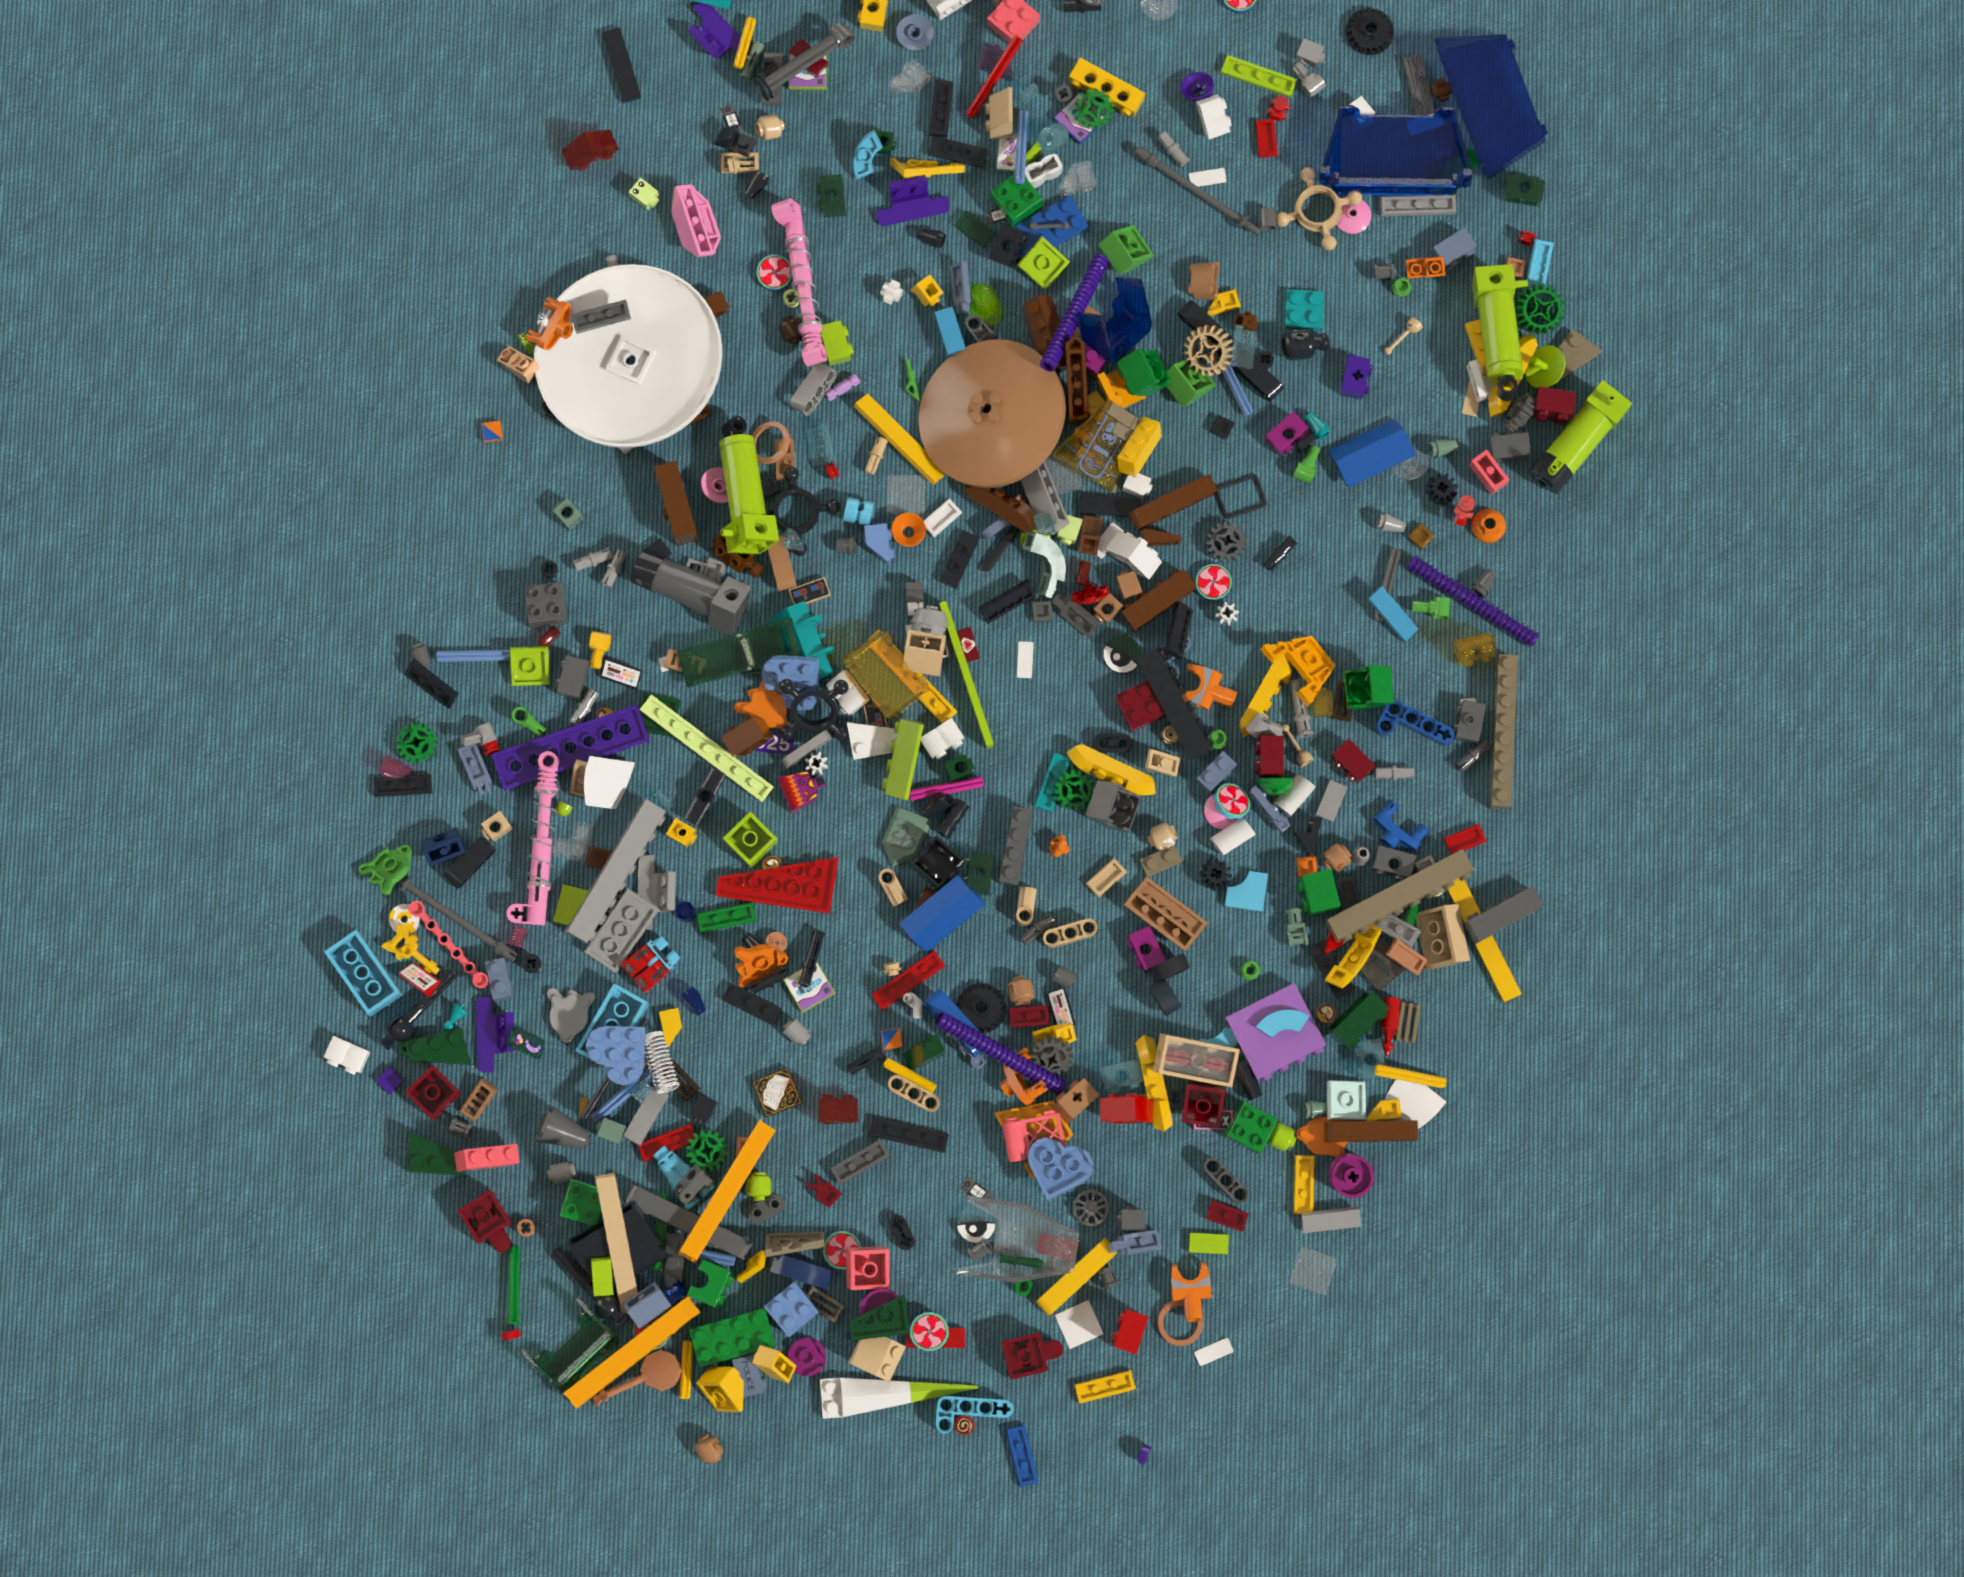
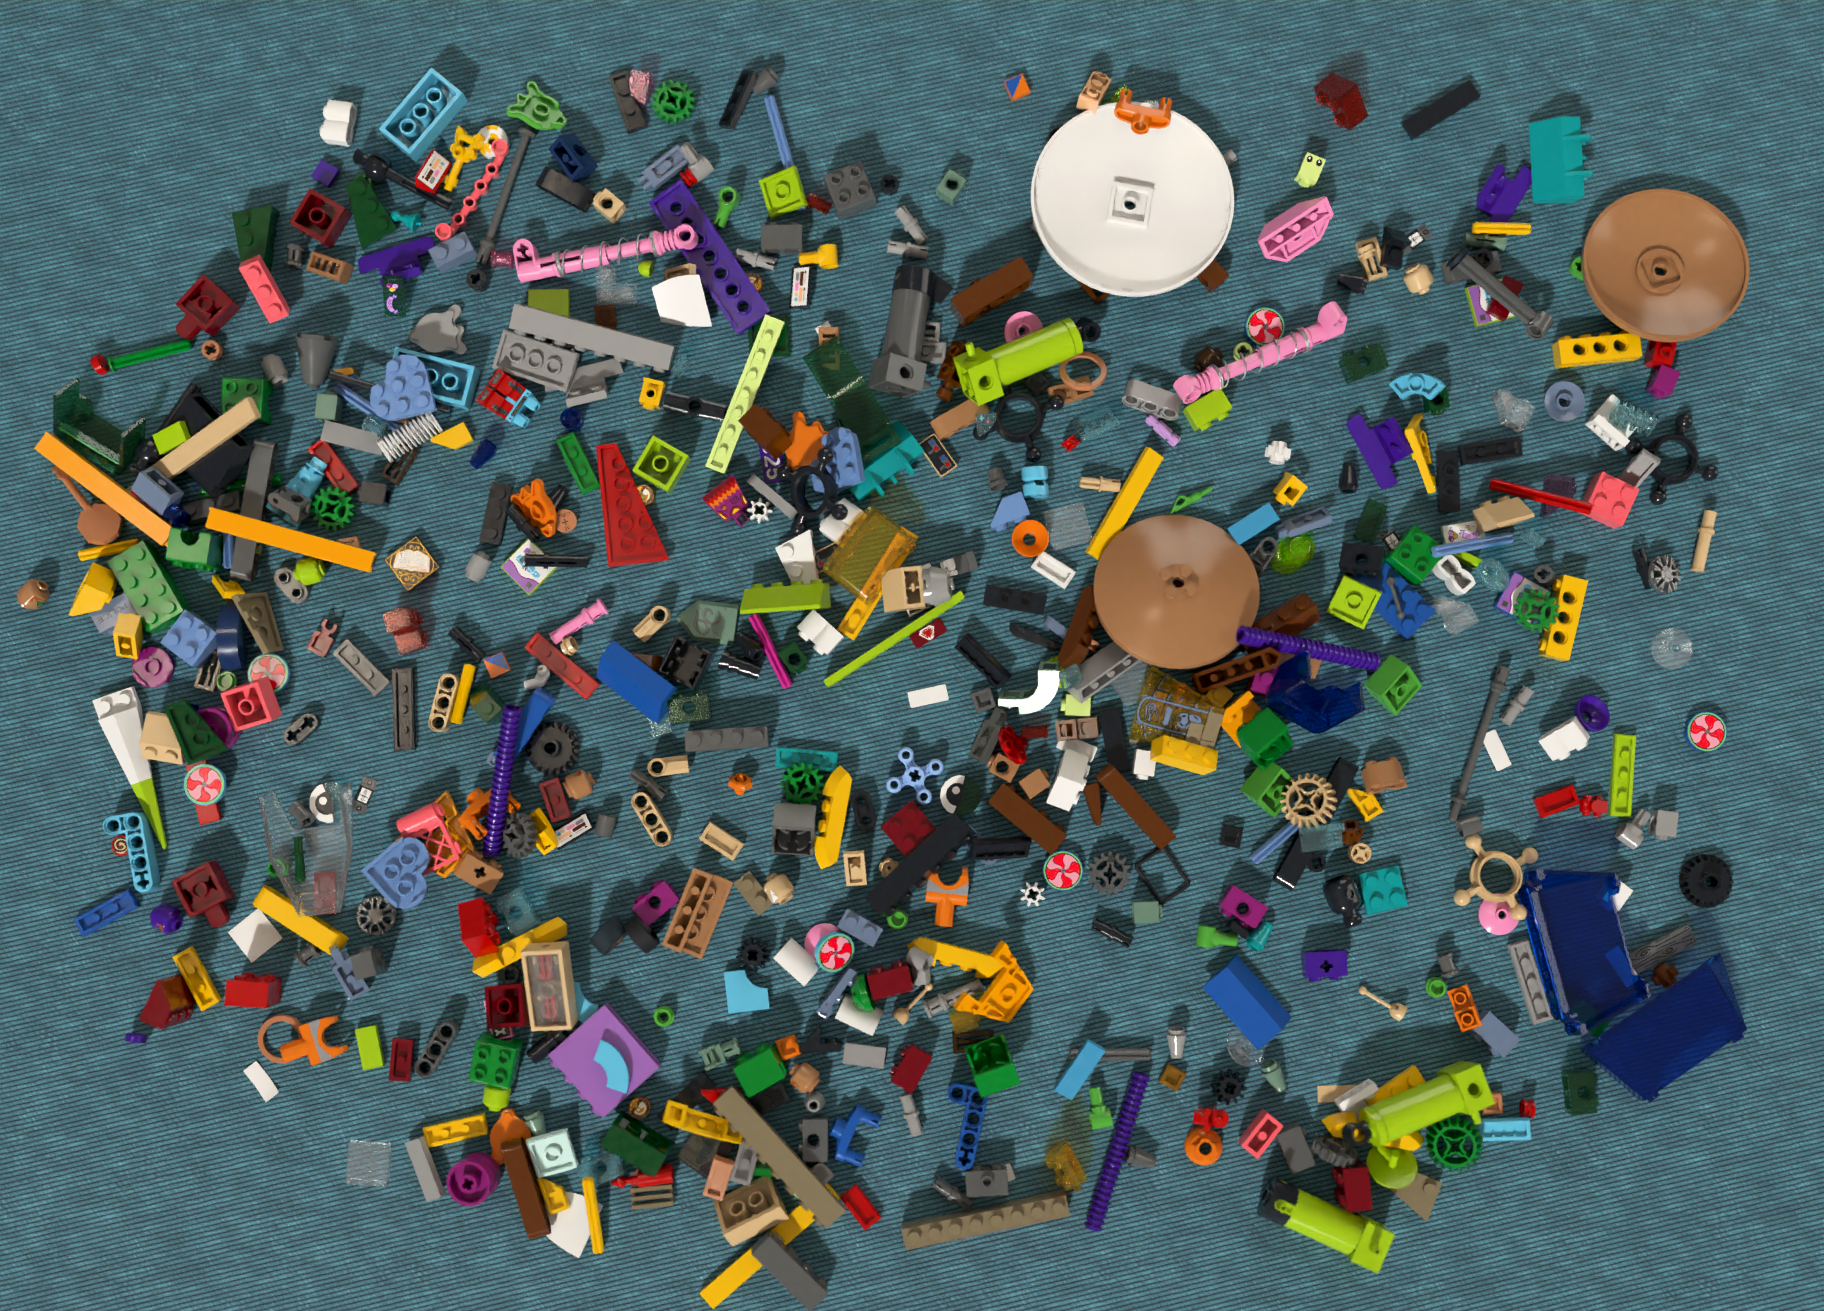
camera: 75 degrees right, 5 degrees up
dark grey plate [571,299,631,334] -> none
none -> dark red slope [139,974,195,1030]
none -> dark purple head [150,904,183,934]
none -> bright green plate [216,671,238,691]
none -> bright pink pin [549,598,609,645]
none -> light blue gear [886,747,944,805]
none -> sand green brick [1131,900,1162,924]
none -> tan wheel [1347,843,1371,864]

